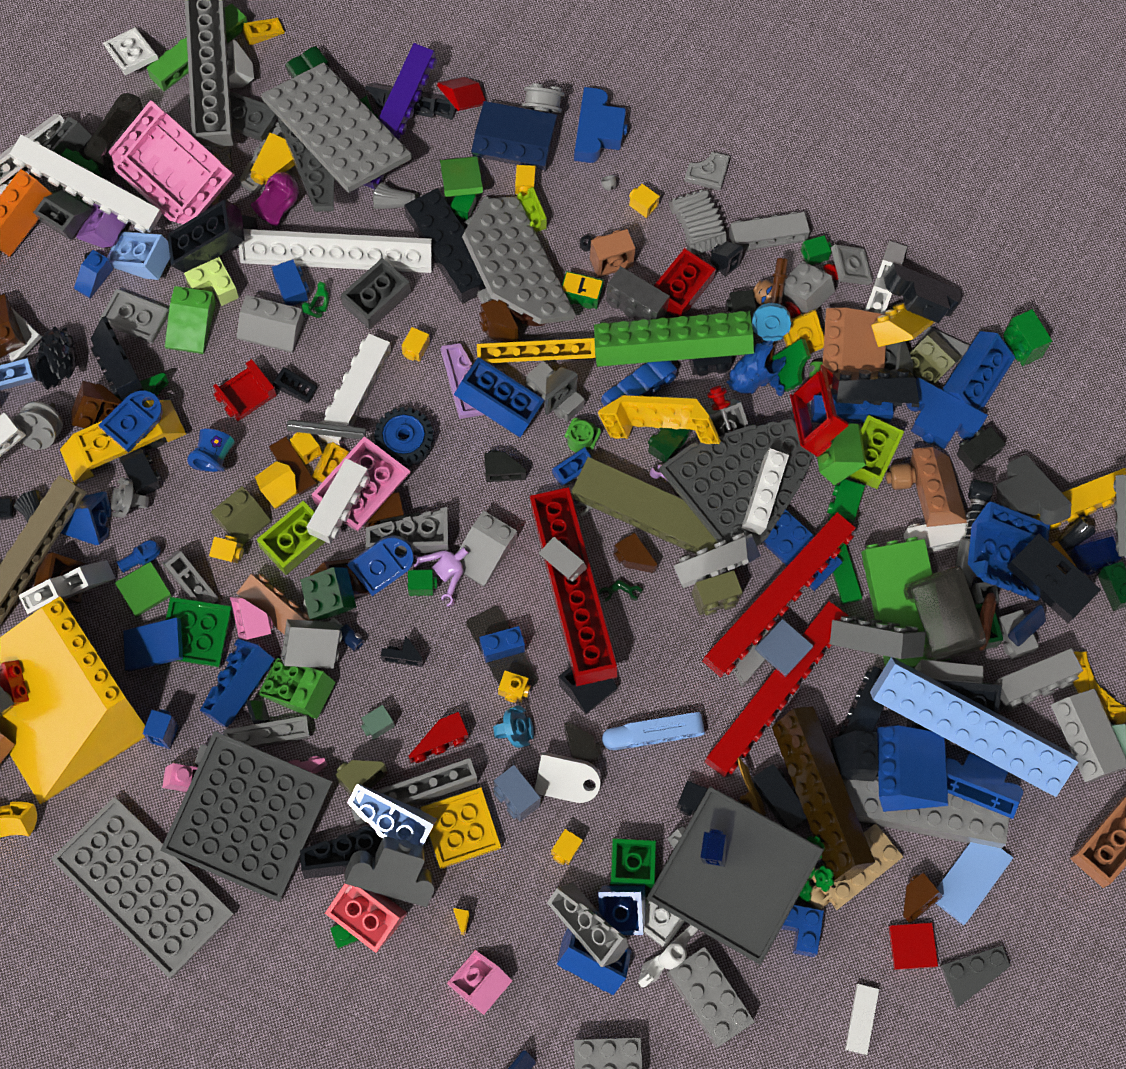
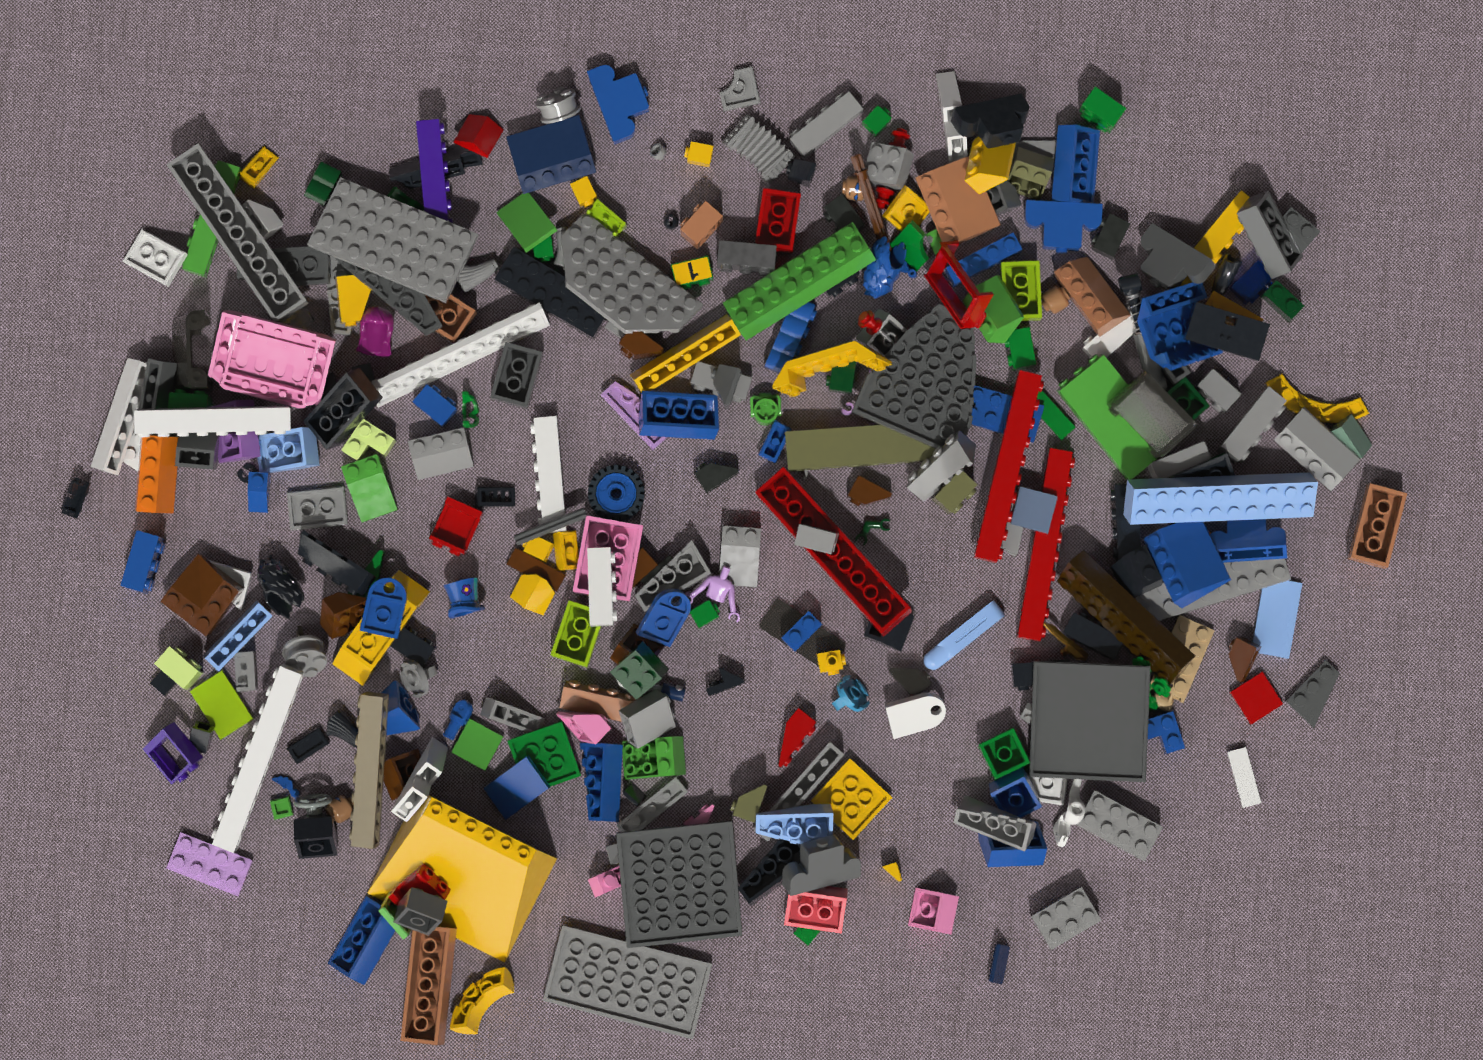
camera: 25 degrees left, 15 degrees up
blue brick [143,709,179,749] -> none
yellow brick [209,535,244,563] -> none
olive slope [211,486,271,545] -> none
sand green brick [361,705,395,740] -> none
yellow brick [401,327,430,362] -> none
sand blue brick [493,765,541,822] -> none
yellow brick [551,829,583,865] -> none
clear blue brick [700,829,728,867] -> none
white brick [742,448,789,535] -> none
dark azure tile [752,303,791,341] -> none
dark grey brick [830,615,926,659] -> none
light grey tile [831,244,872,285] -> none
black wedge [831,368,919,408] -> none
copper piece [977,592,996,651] -> none
dark blue slope [1008,605,1046,647] -> none
none -> nougat brick [424,294,477,344]

